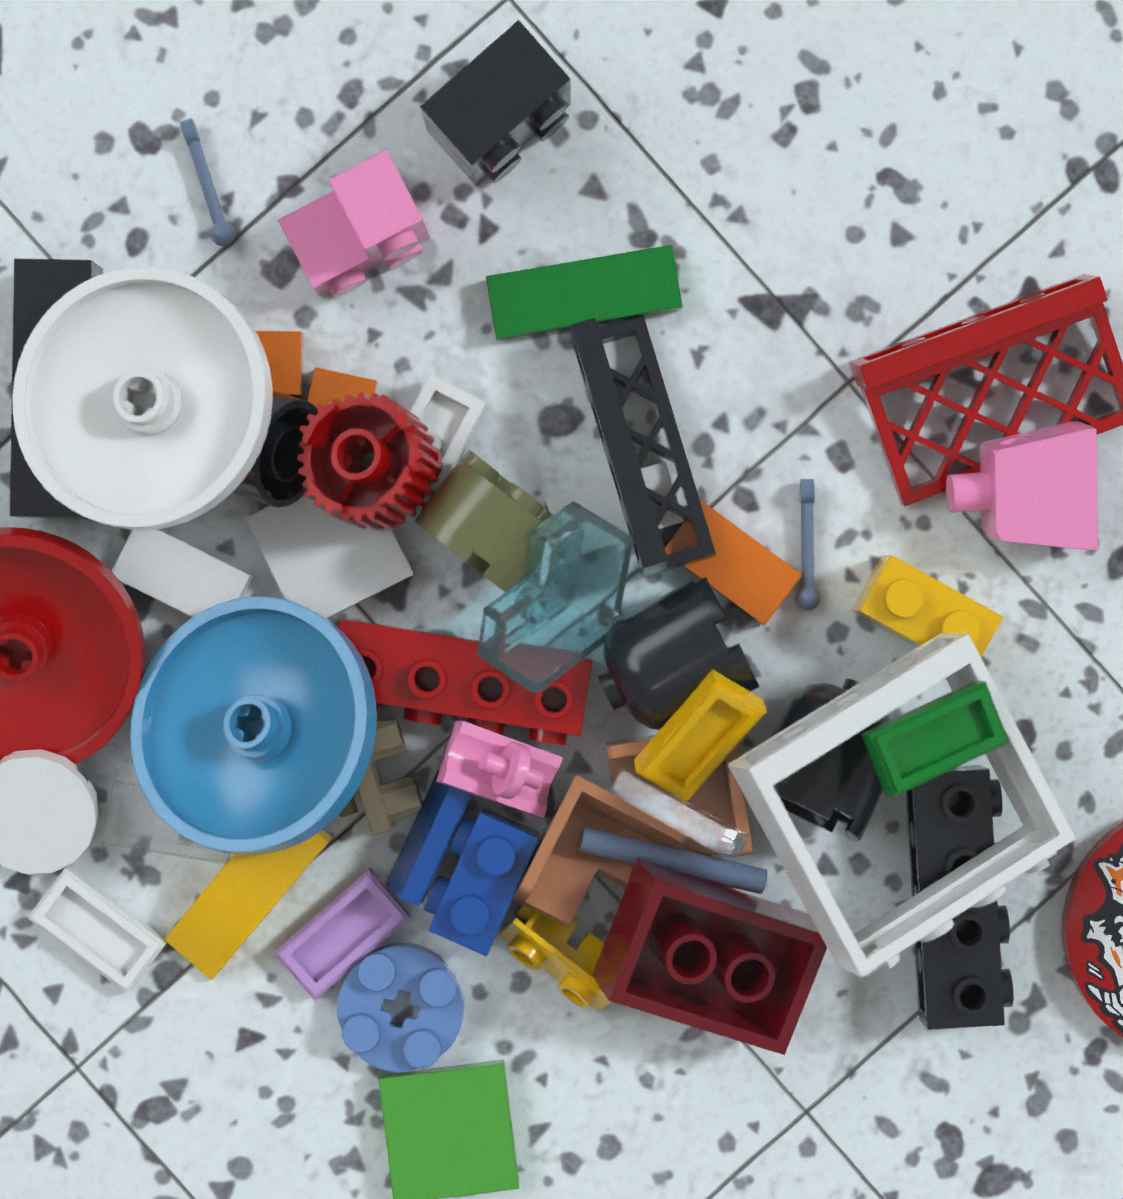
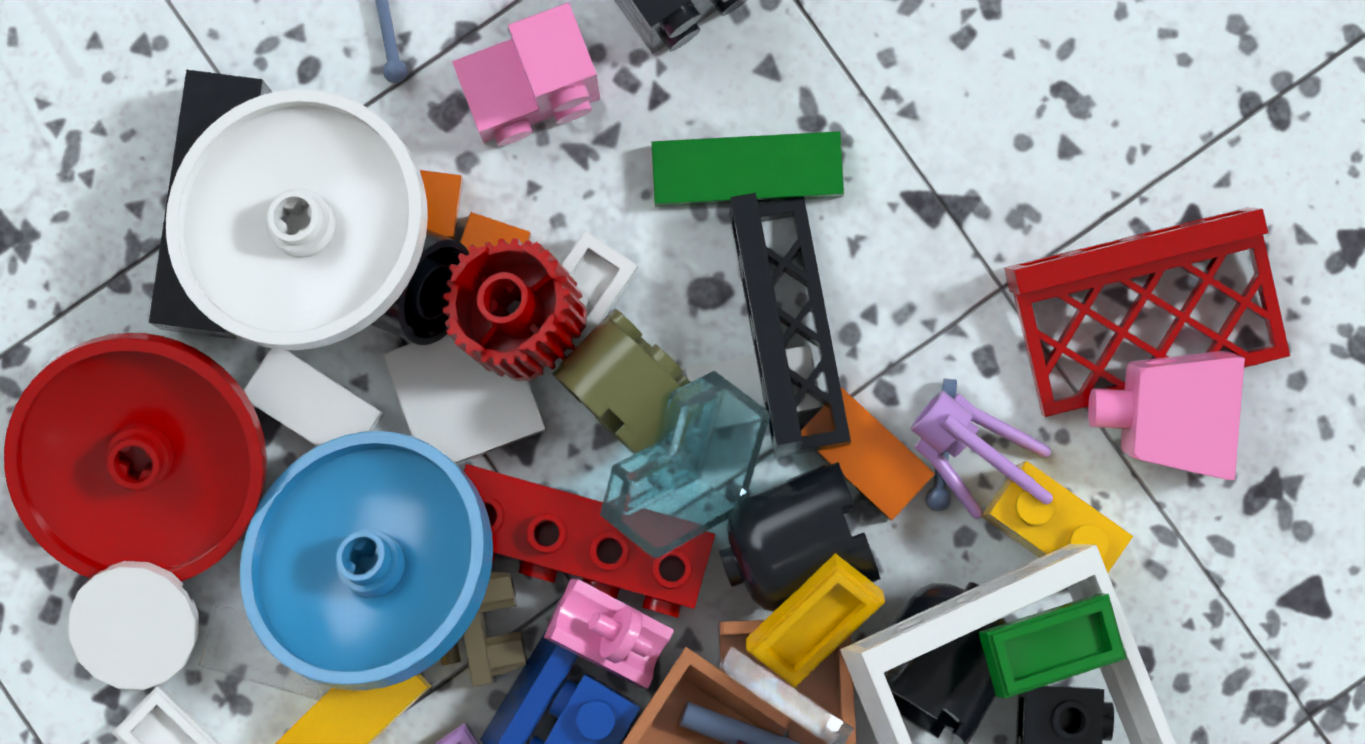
camera: 10 degrees right, 5 degrees down
none -> lavender plant [910,390,1053,519]

